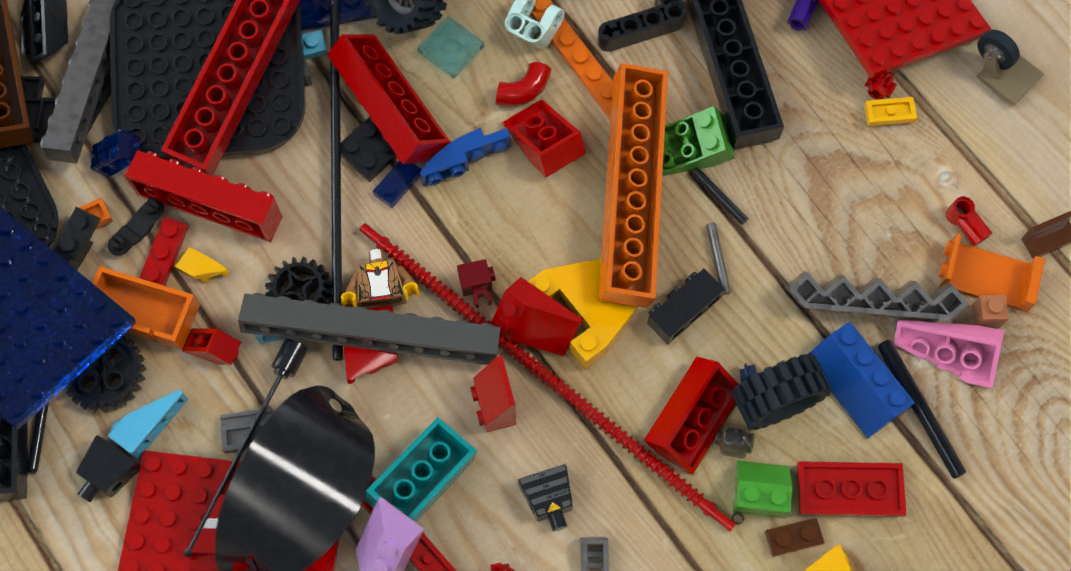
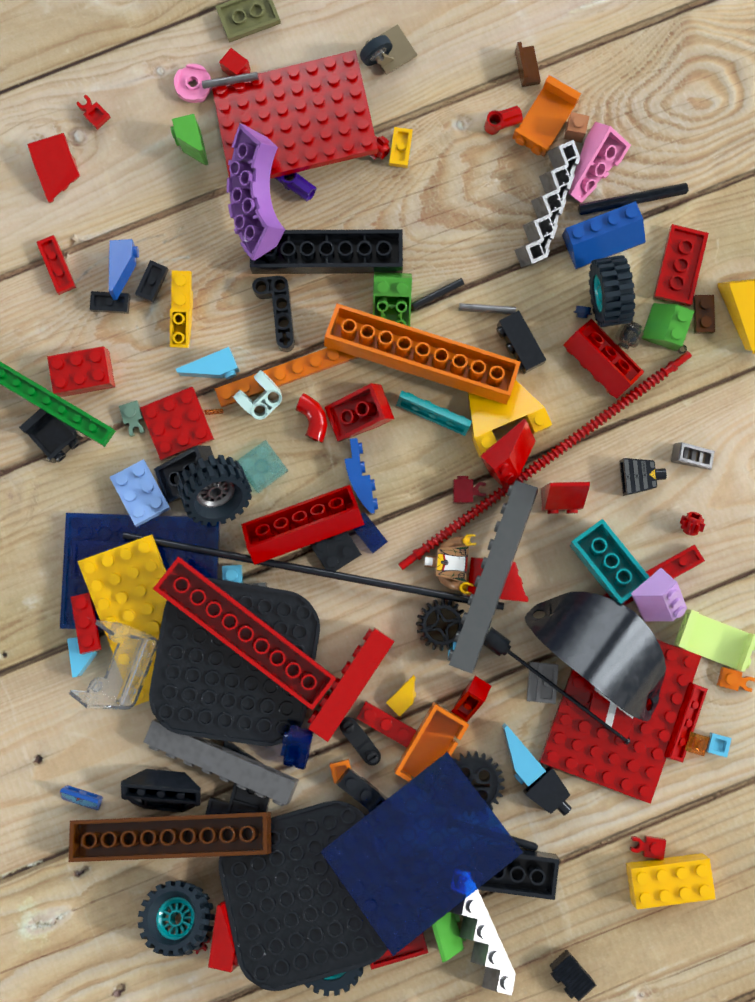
camera: 75 degrees left, 15 degrees up
none -> teal plate [396,391,472,436]

